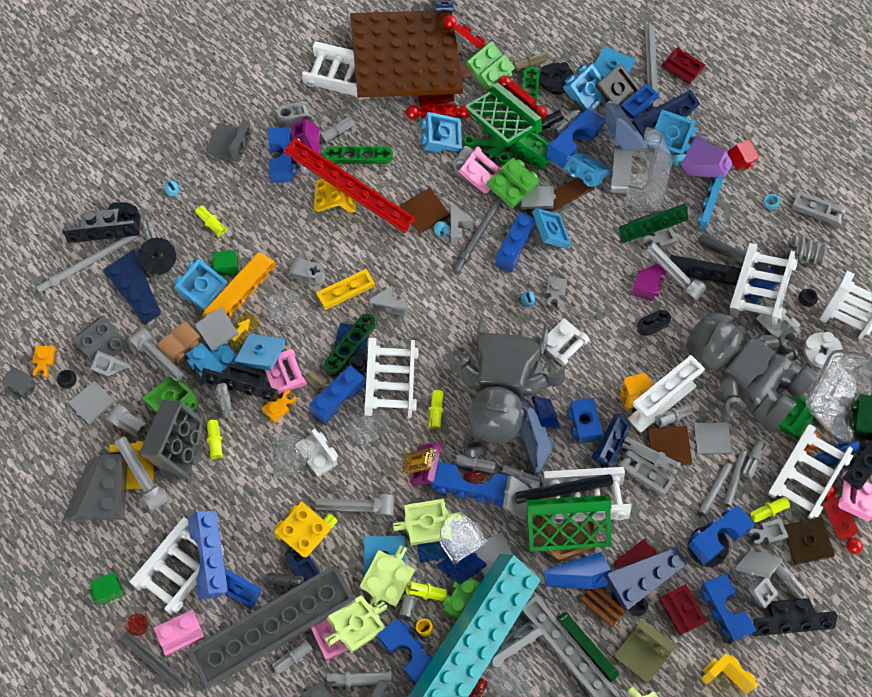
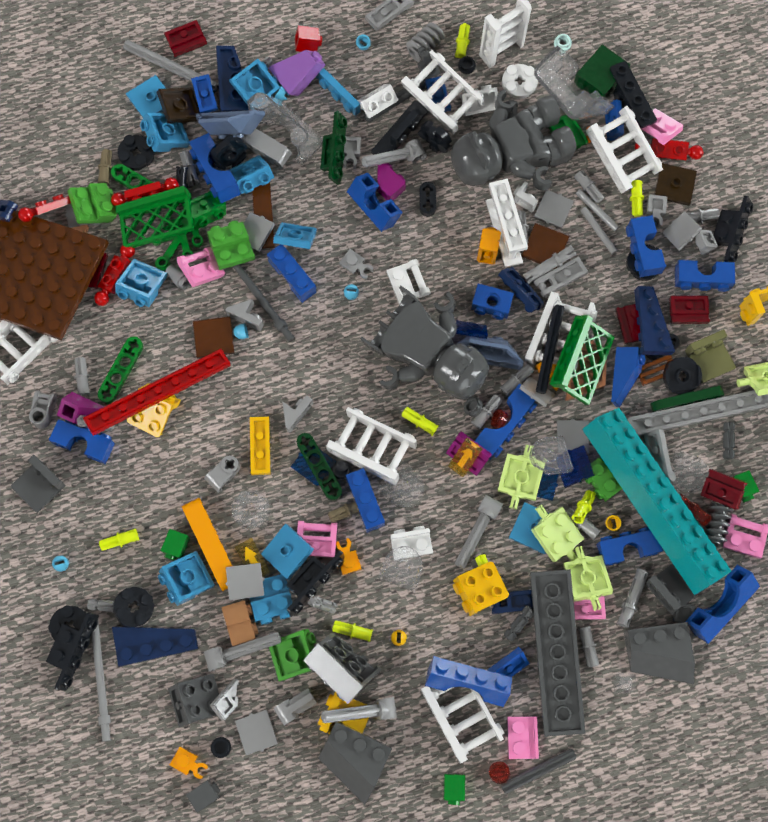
camera: 65 degrees left, 10 degrees up
none -> black plate [210,135,248,170]
none -> blue arch [347,172,403,232]
none -> white bracket [357,84,398,118]
none -> yellow hinge [391,630,407,646]
none -> black plate [418,121,453,153]
none -> neon yellow axle [455,23,470,59]
none -> white bracket [513,181,538,213]
none -> black plate [663,357,702,395]

